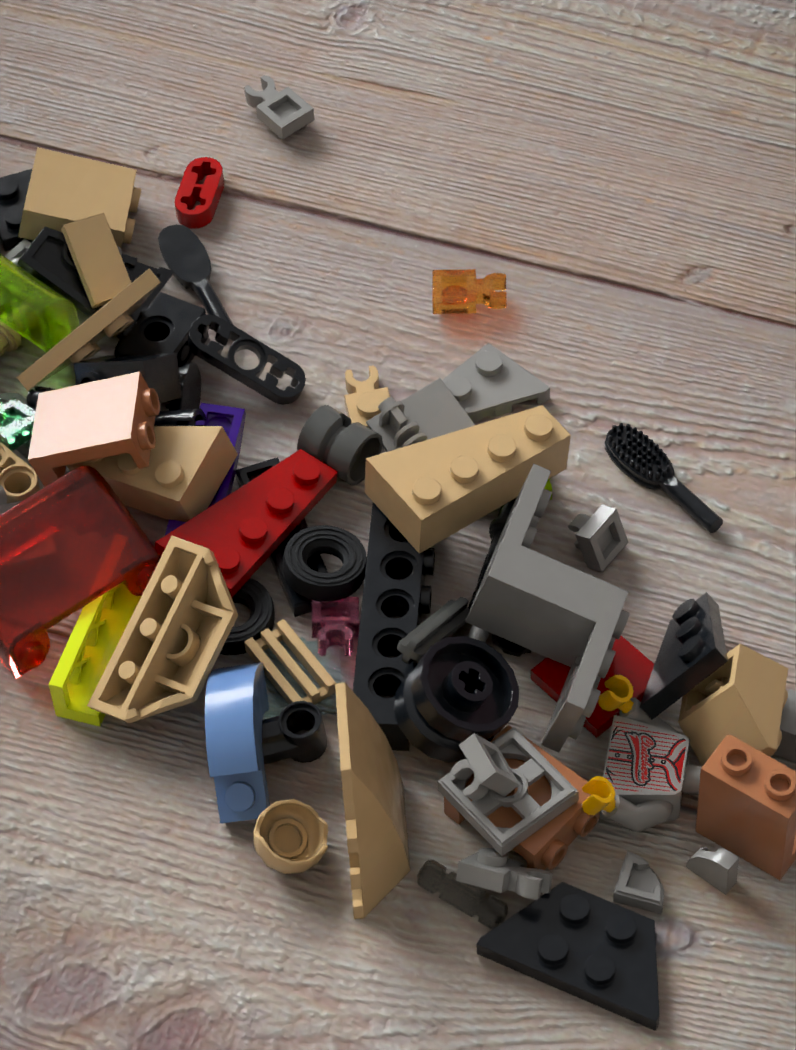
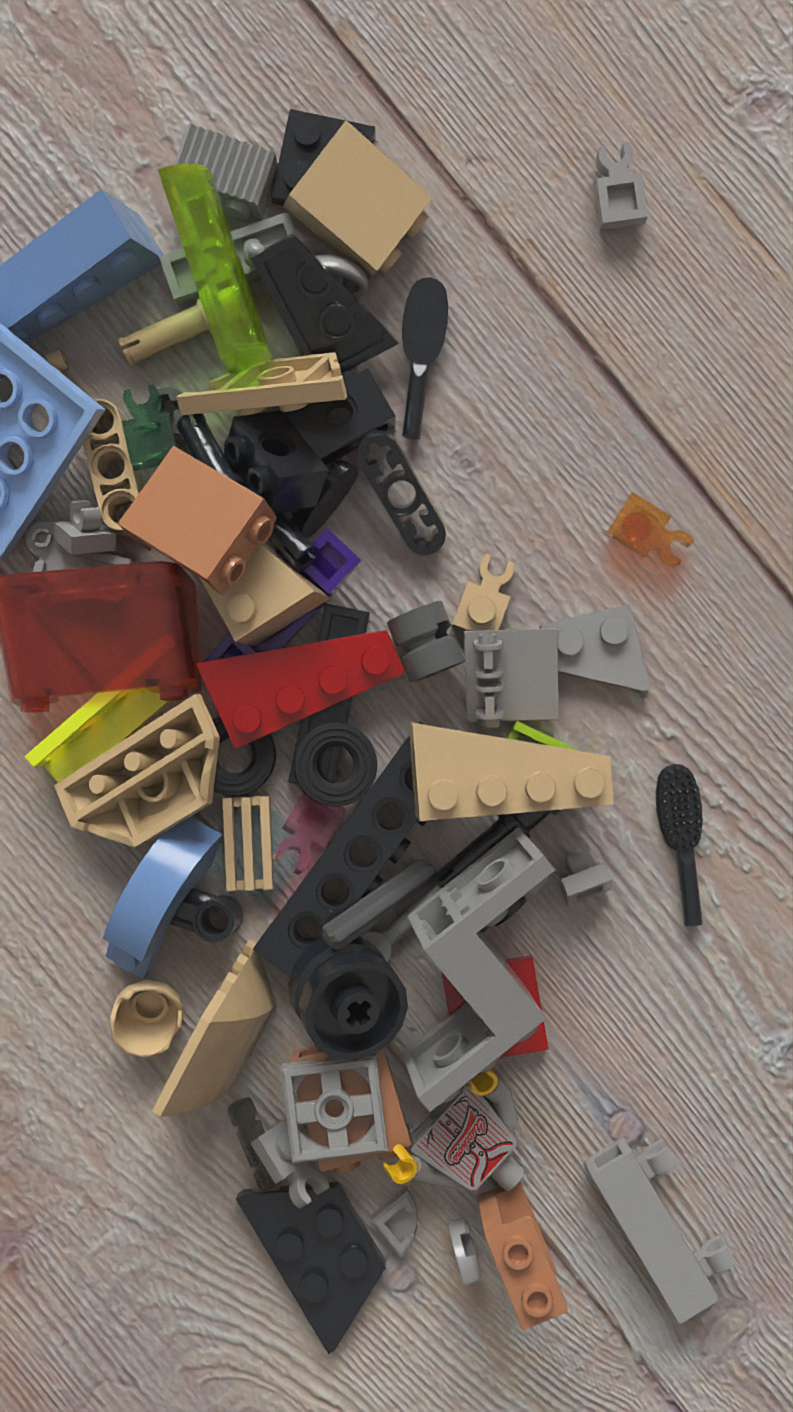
camera: 25 degrees right, 35 degrees up
tan tile [61,213,131,309] -> none
red beam [175,157,224,229] -> none
light grey tile [451,733,520,801] -> none
black wing [639,592,728,720] -> none
tan slope [678,644,788,766] -> none

